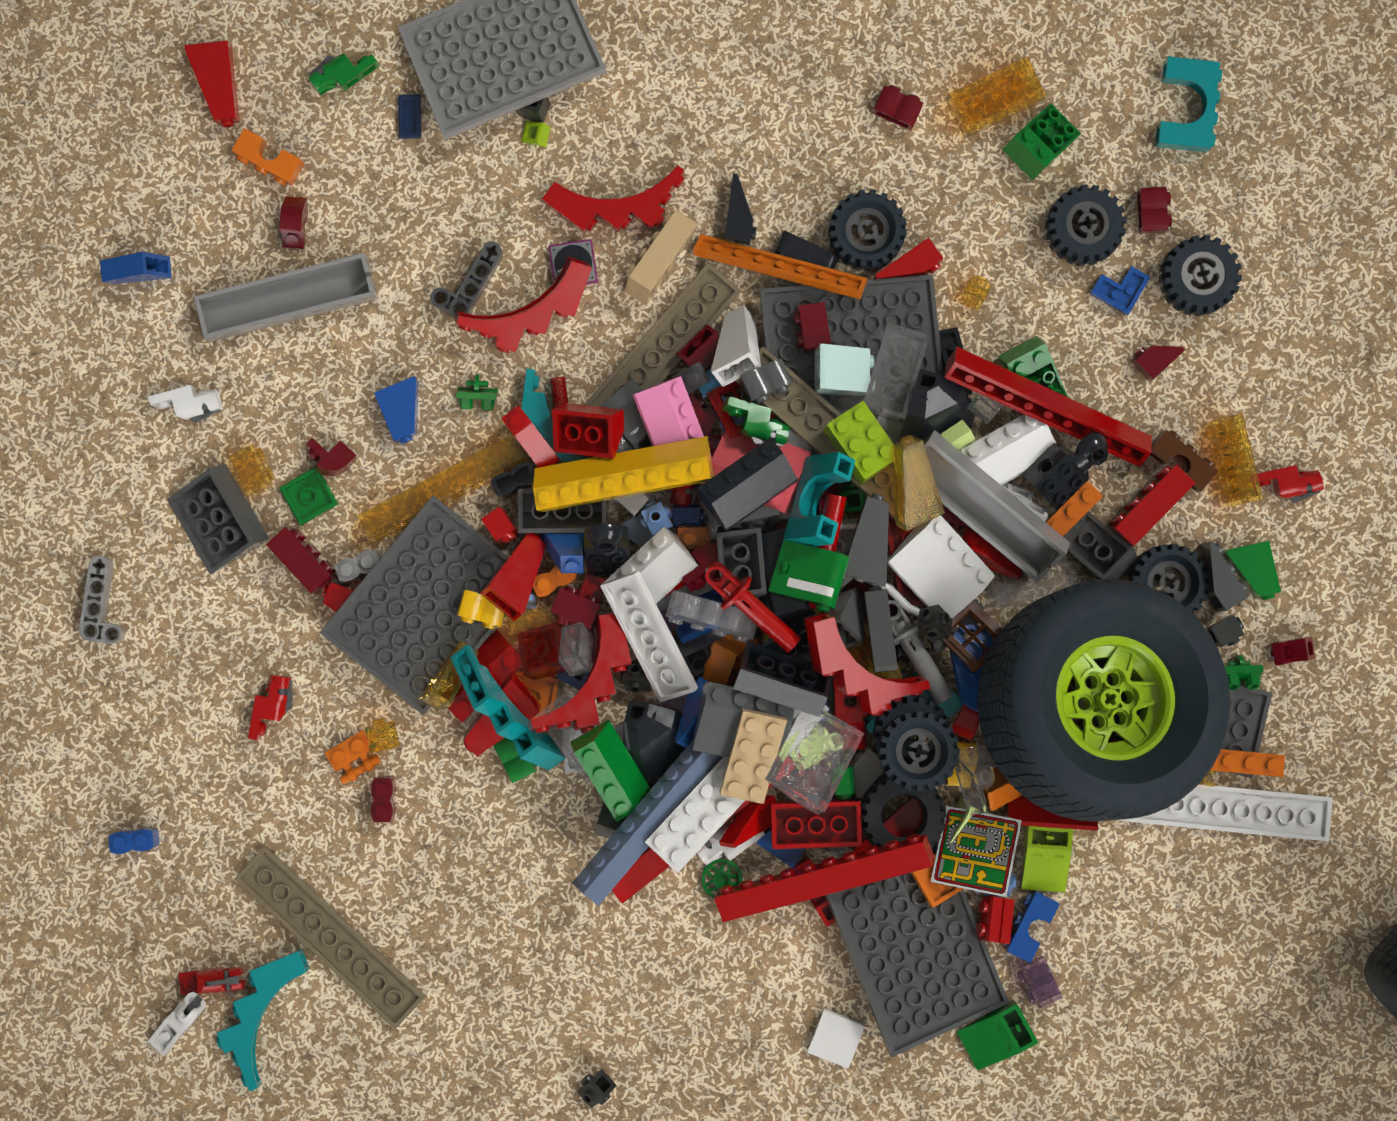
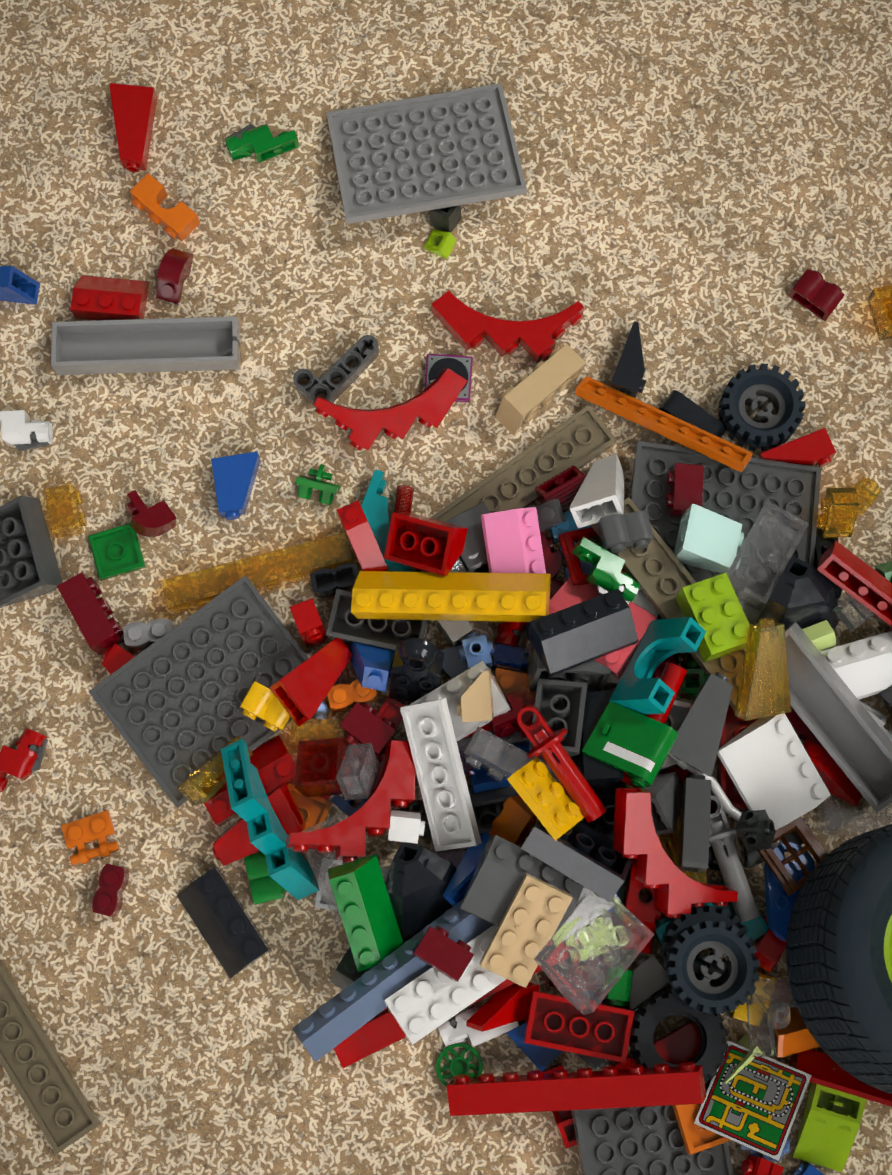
camera: 10 degrees right, 10 degrees down
clear yellow brick [364,718,400,753] -> none
dark blue tile [398,94,422,139] -> none
none -> red slope [70,275,149,321]
none -> black slope [177,867,271,979]
none -> white brick [388,810,425,844]
none -> dark red brick [412,925,474,982]
none -> tan slope [457,668,494,722]
none -> yellow plate [507,757,584,841]
none -> clear yellow brick [817,487,859,538]

